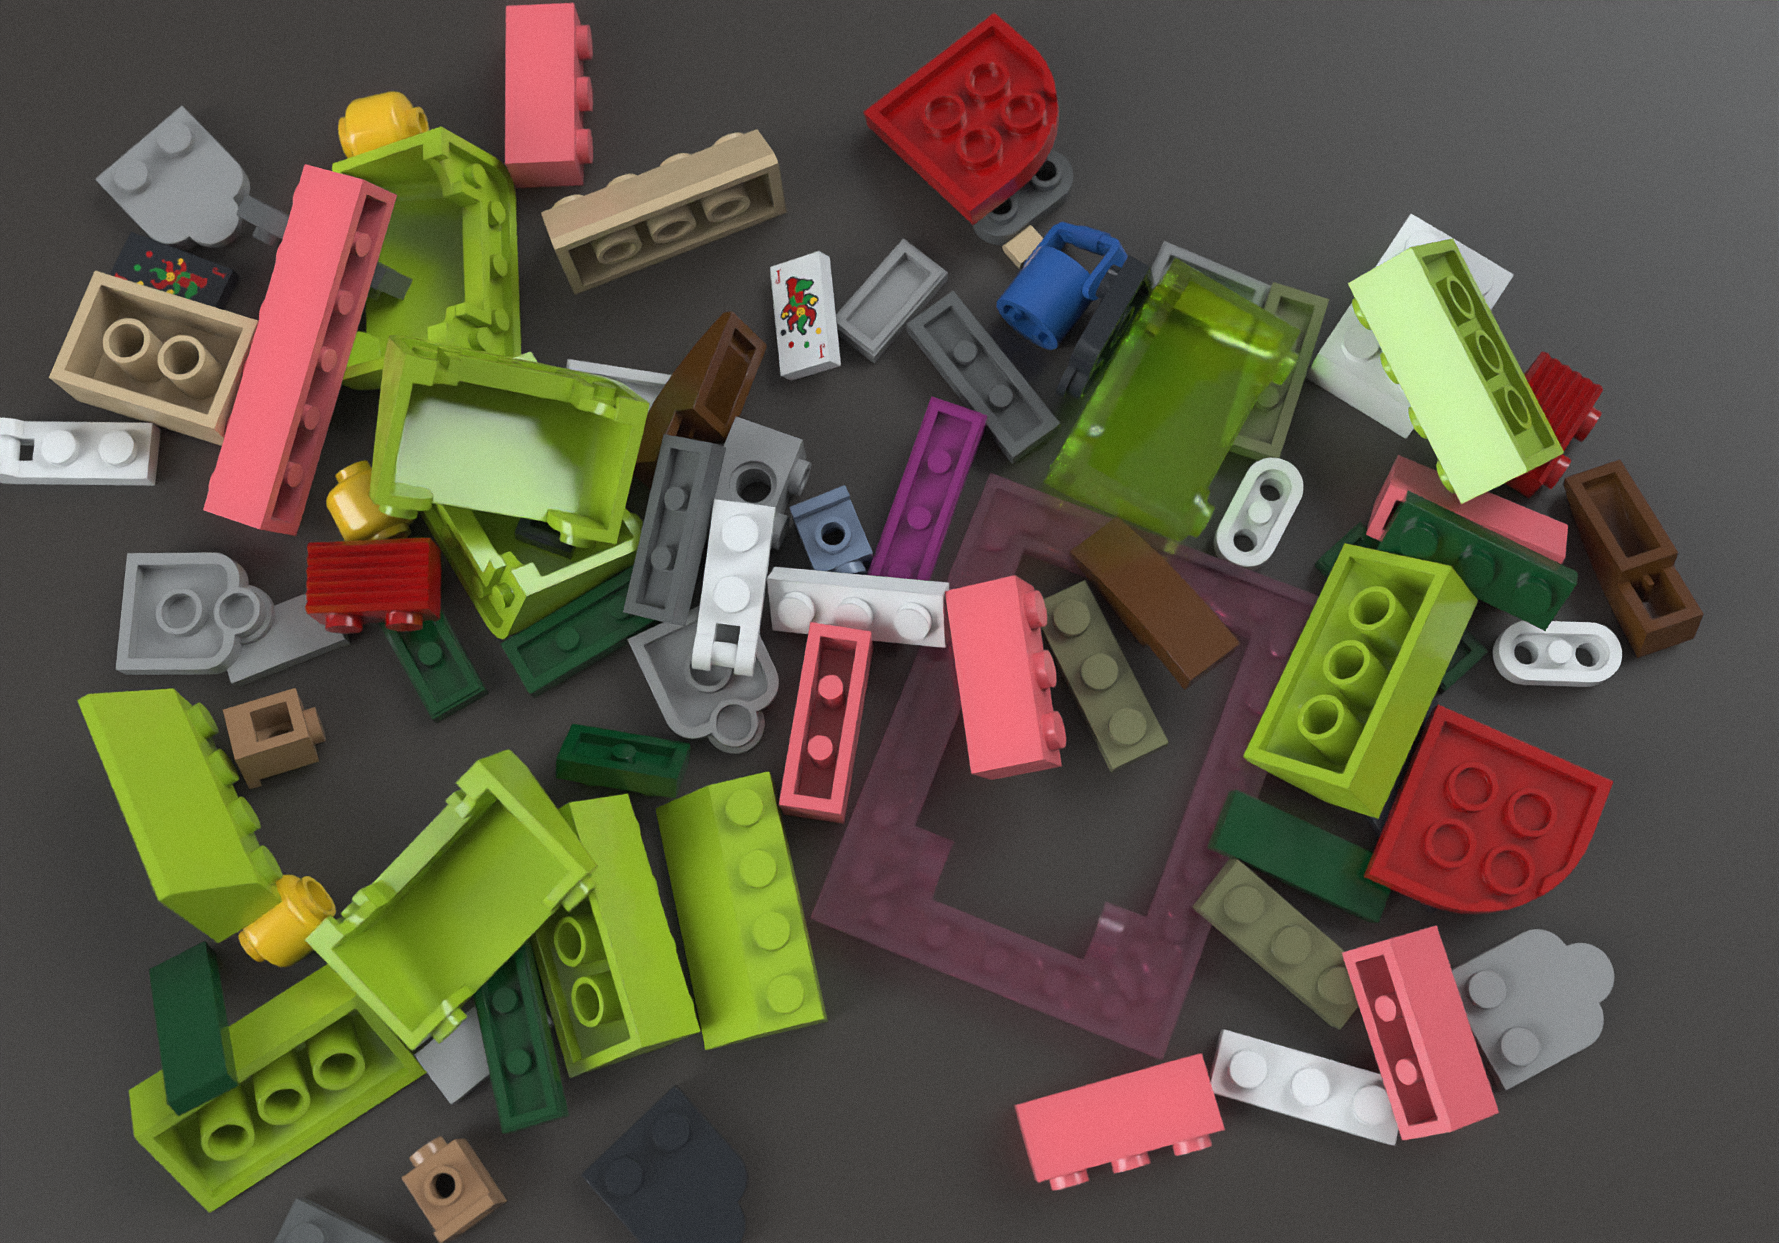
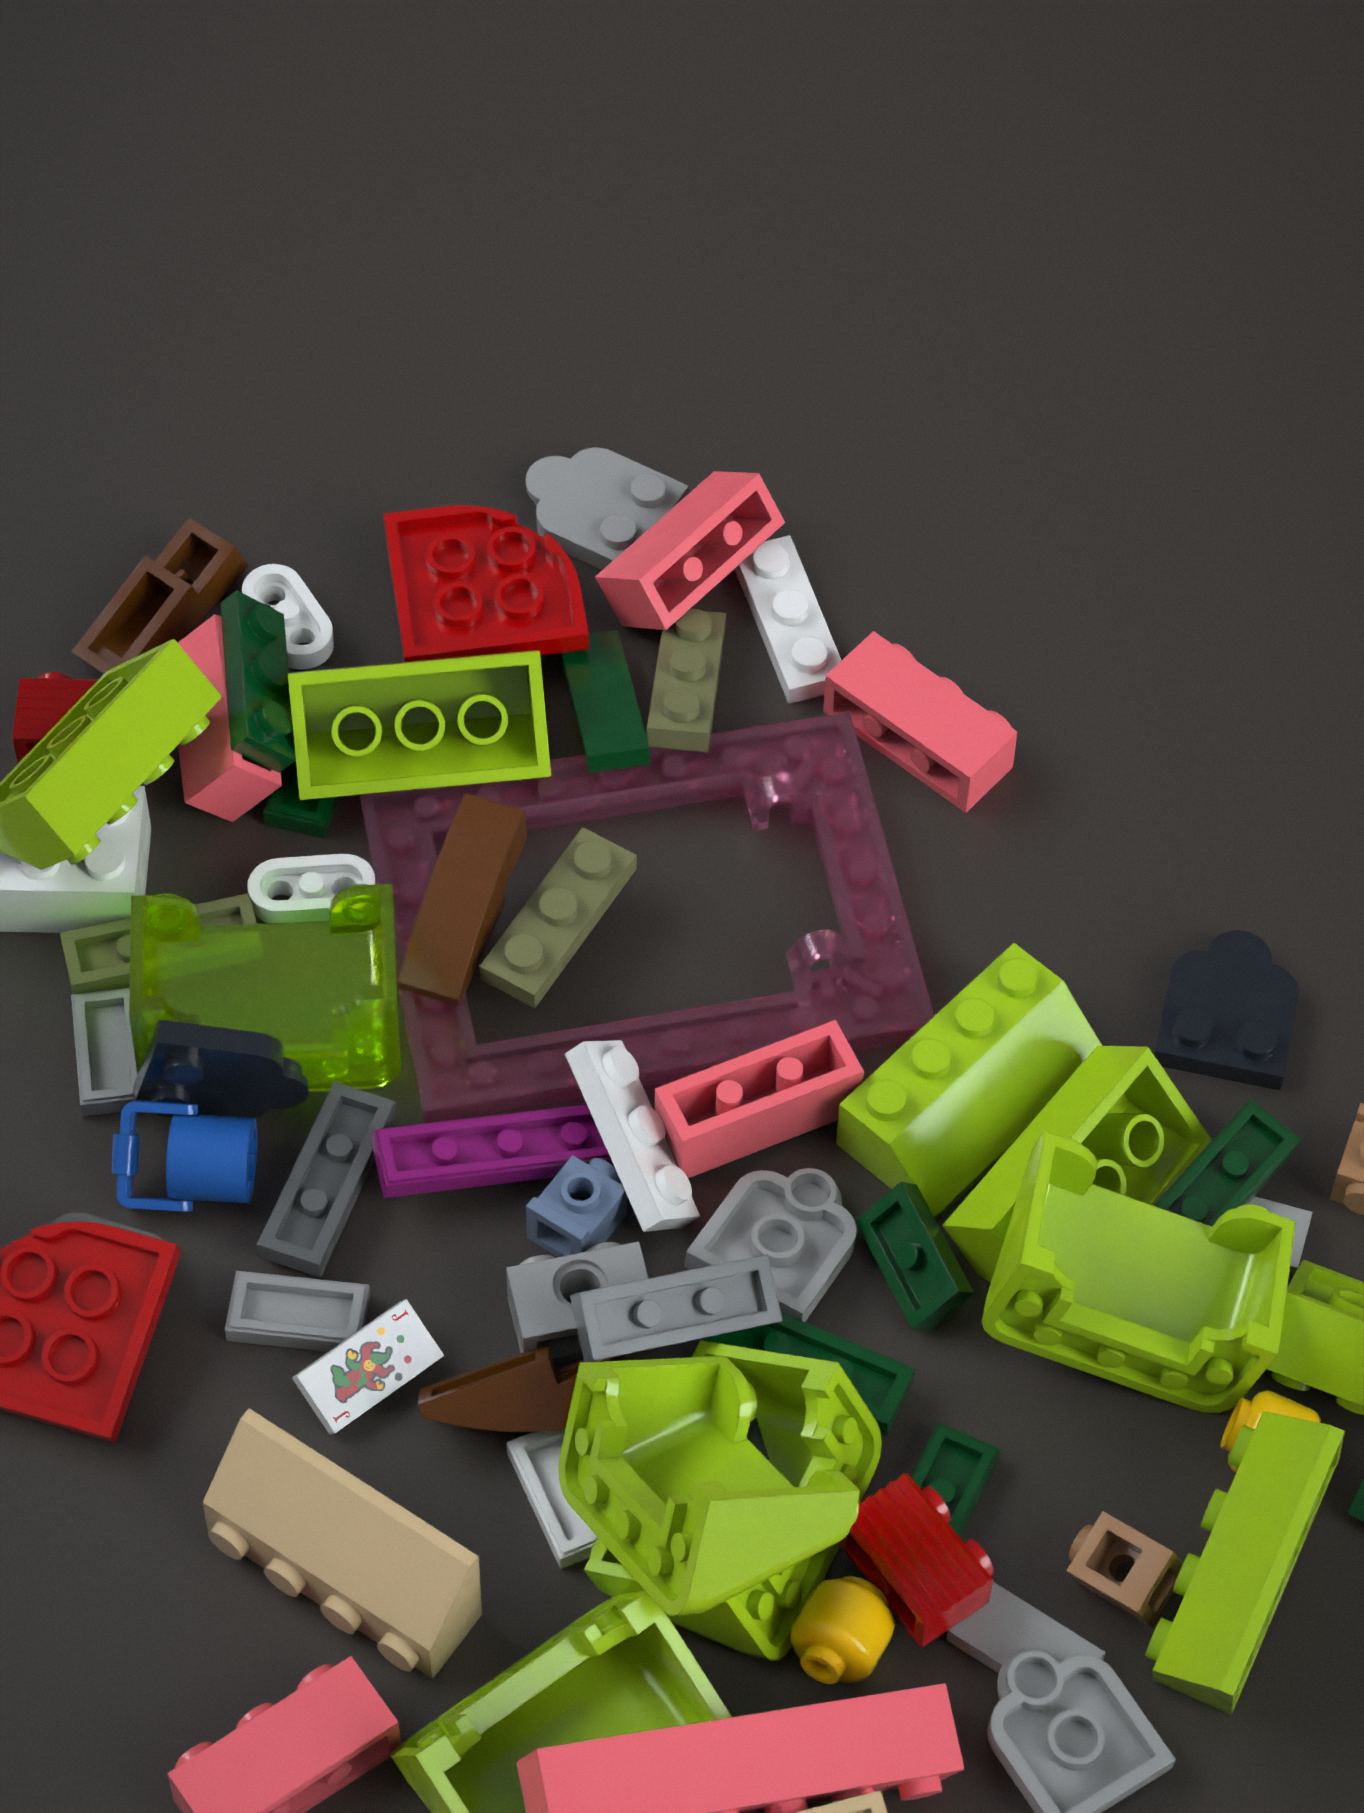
camera: 130 degrees left, 20 degrees down
white plate [692,499,776,677] -> none
coral brick [945,575,1066,780] -> none
tan piece [1002,225,1043,270] -> none

